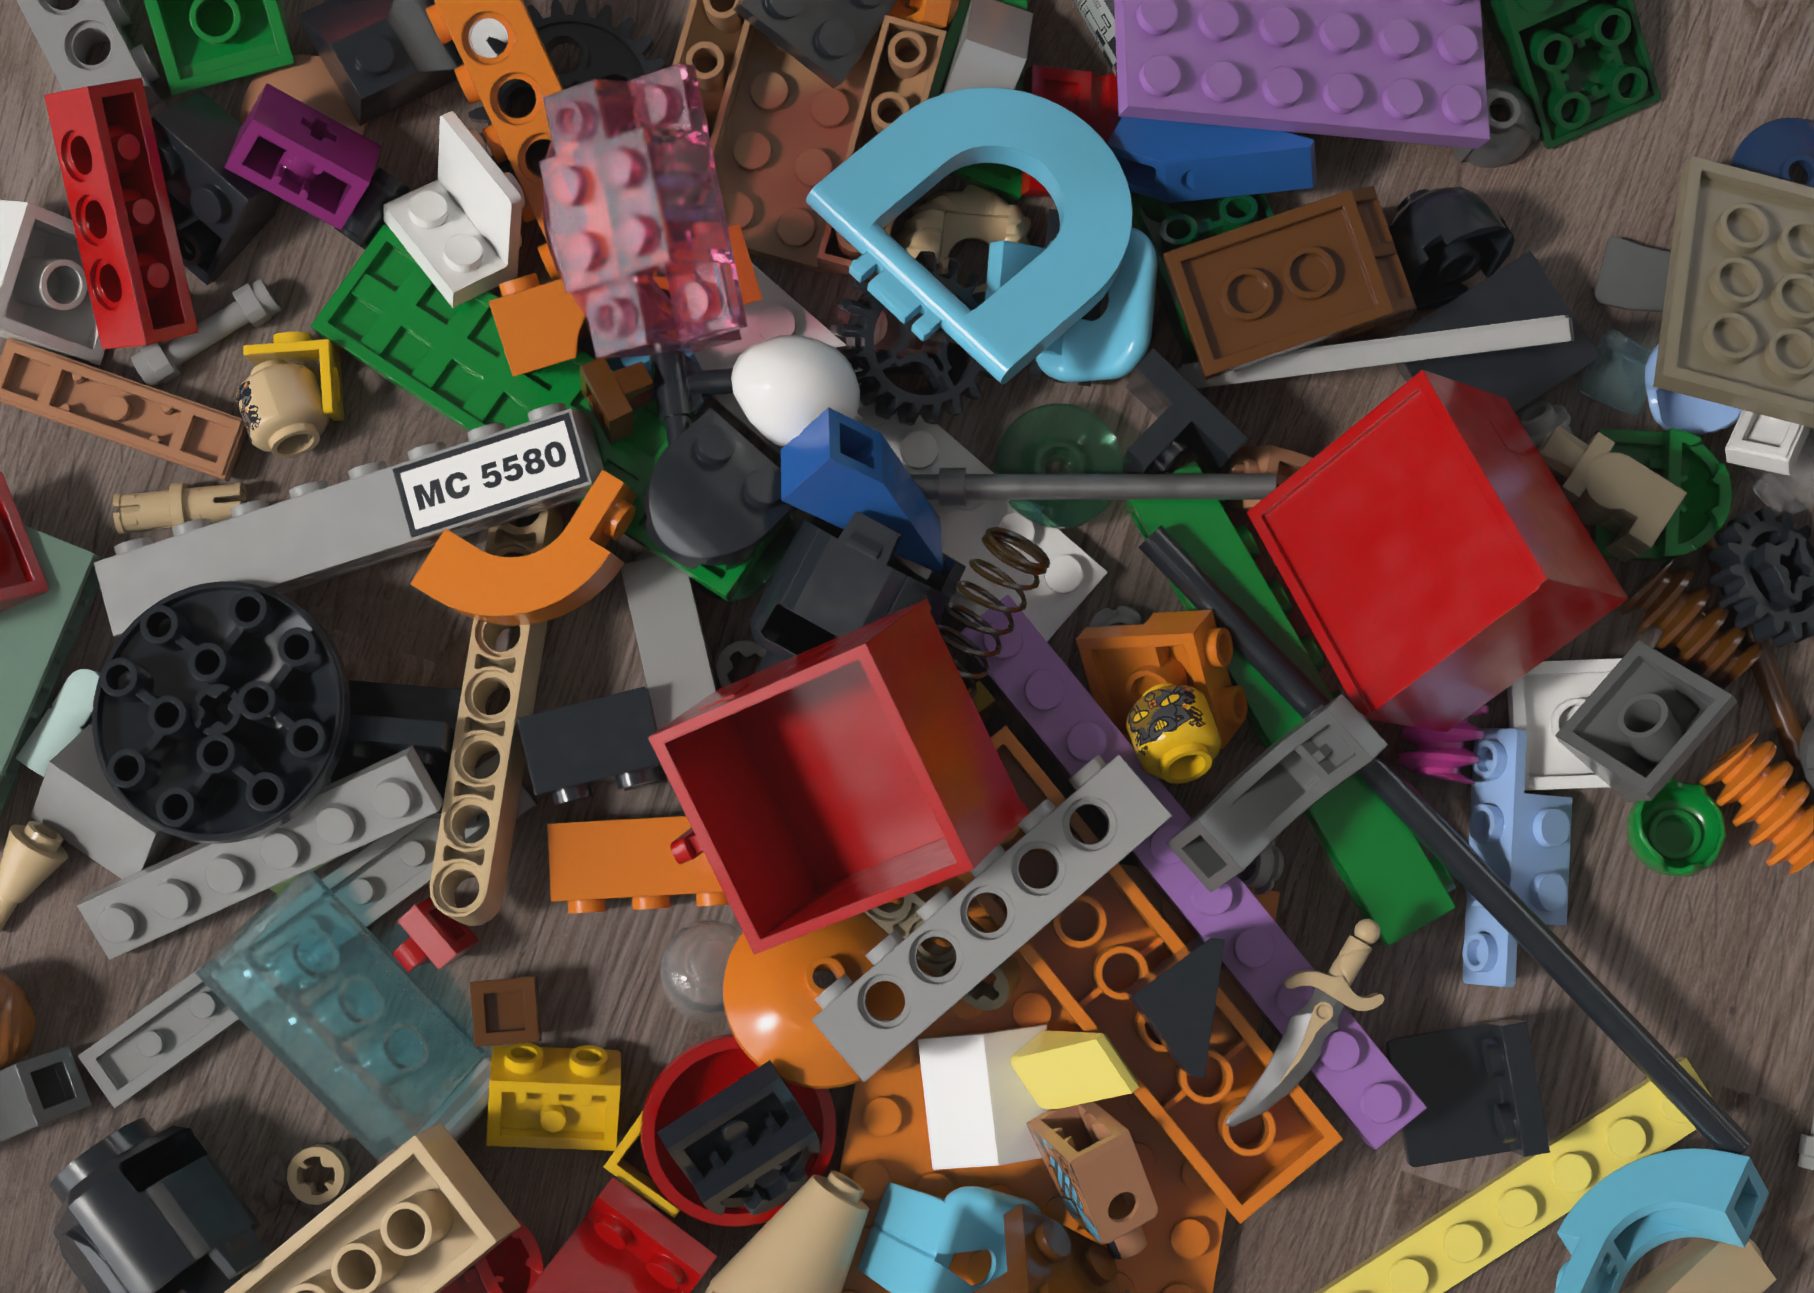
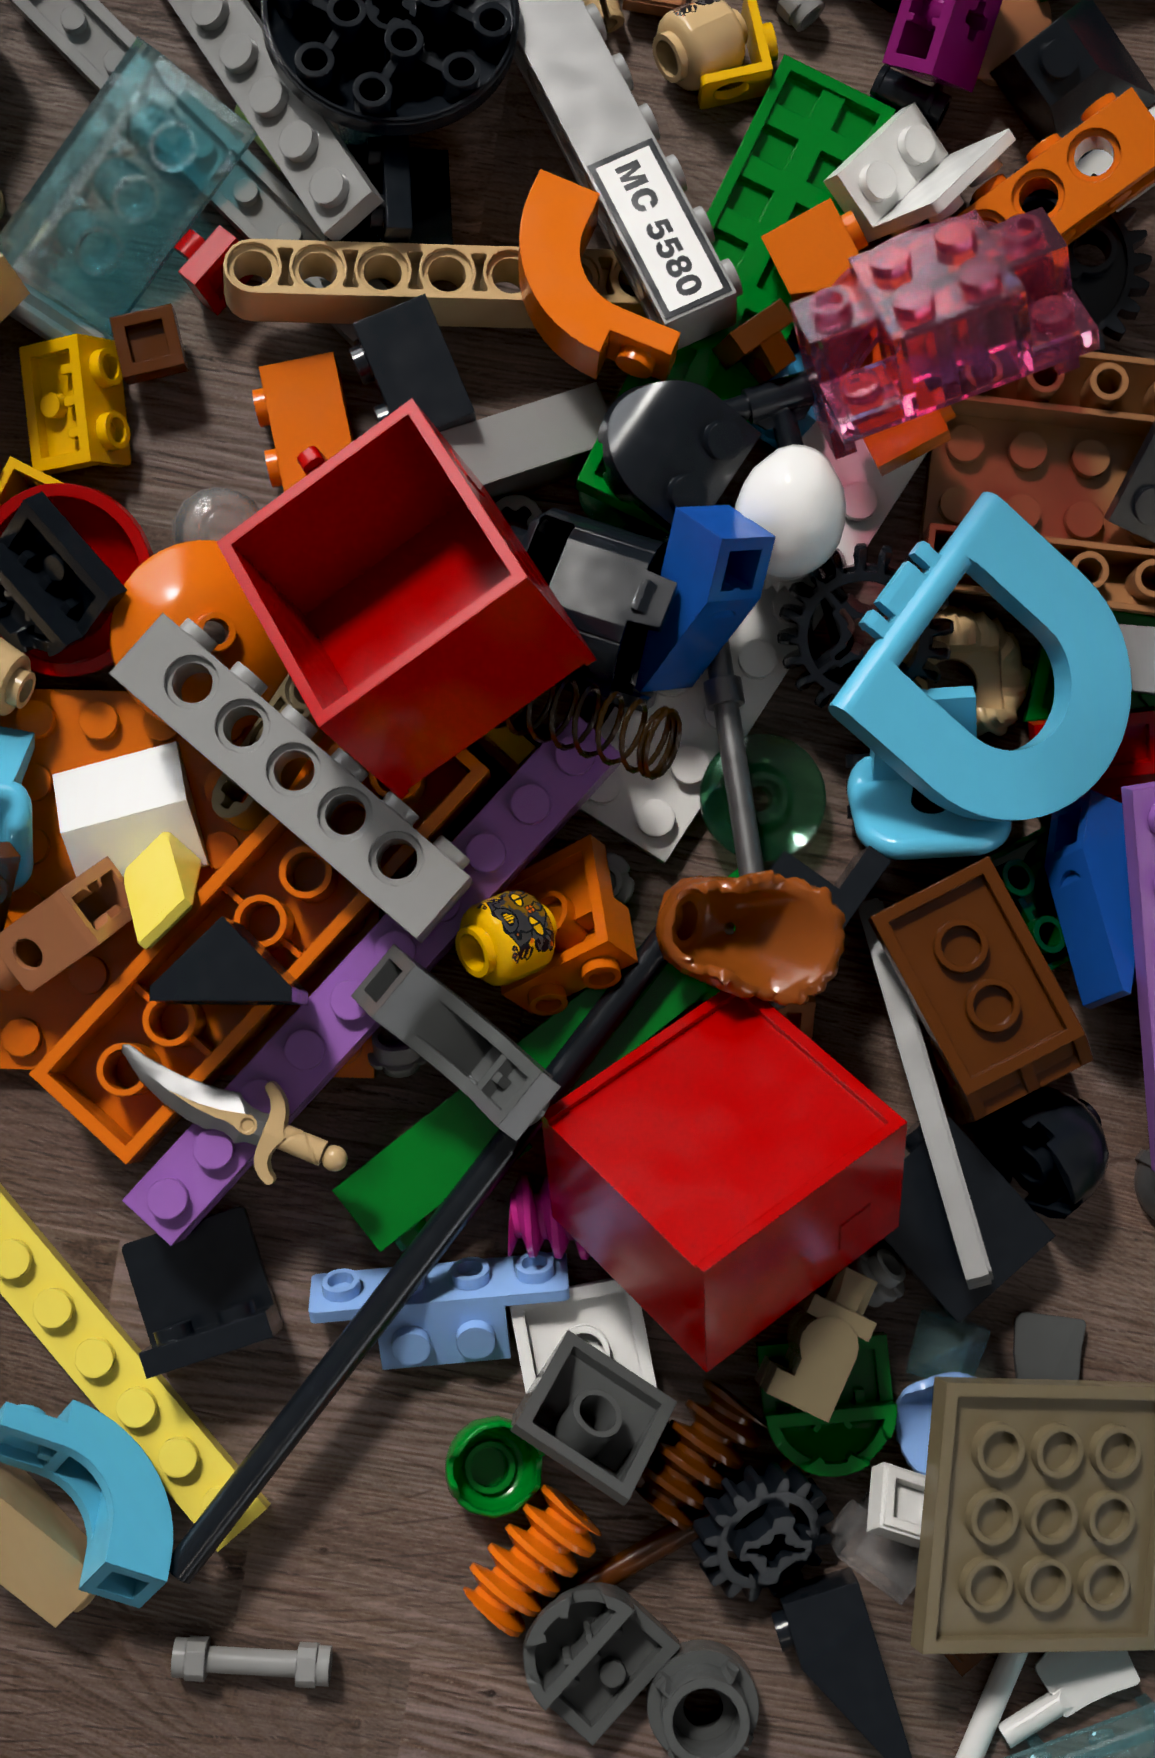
camera: 80 degrees right, 0 degrees up
none -> dark orange piece [655,870,845,1006]

